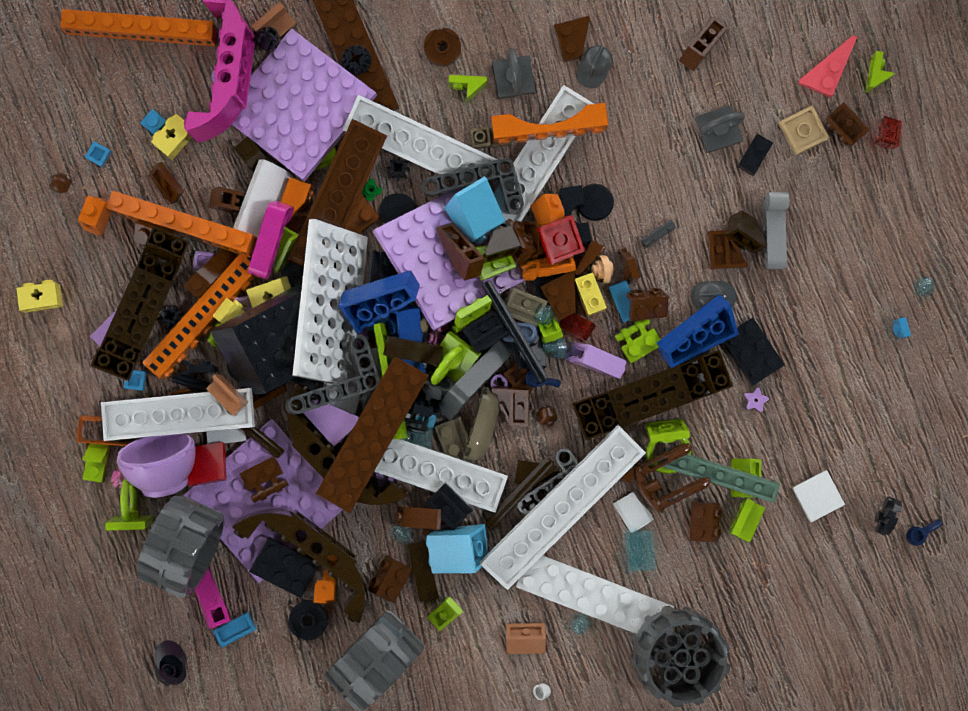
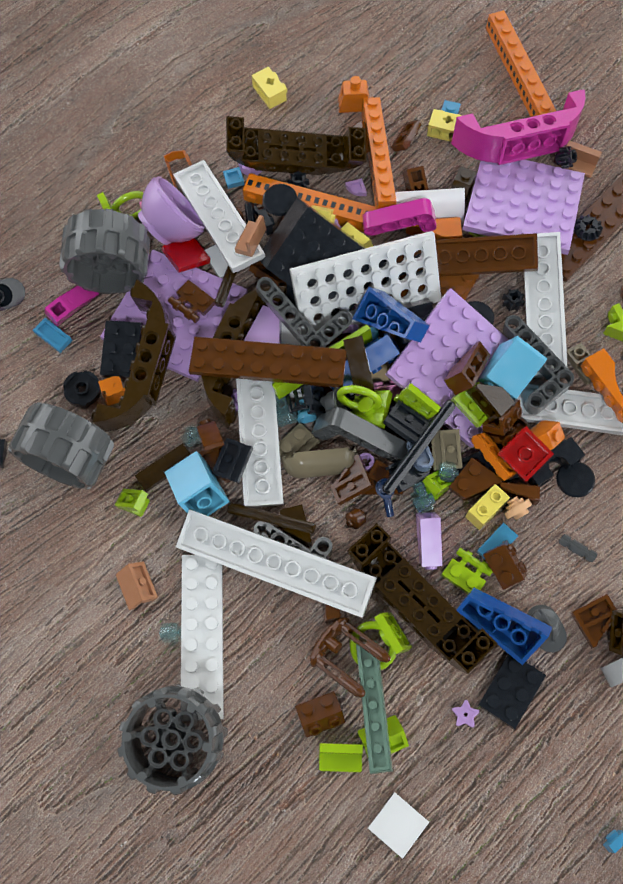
camera: 70 degrees right, 15 degrees down
reddish brown piece [50,173,71,193] -> none
lime slope [82,443,111,483] -> none
dark azure plate [85,141,112,168] -> none
reddish brown slope [184,249,237,299] -> none
lime panel [274,227,299,273] -> none
green plate [361,179,382,201] -> none
reddish brown bracket [369,555,412,603] -> none
white hinge [533,683,551,701] -> none
clear red slope [559,313,596,342] -> none
white piece [613,490,654,533] -> none
reddish brown wing [618,247,640,284] -> none
clear light blue plate [624,531,656,572] -> none
none -> black piece [262,184,297,216]

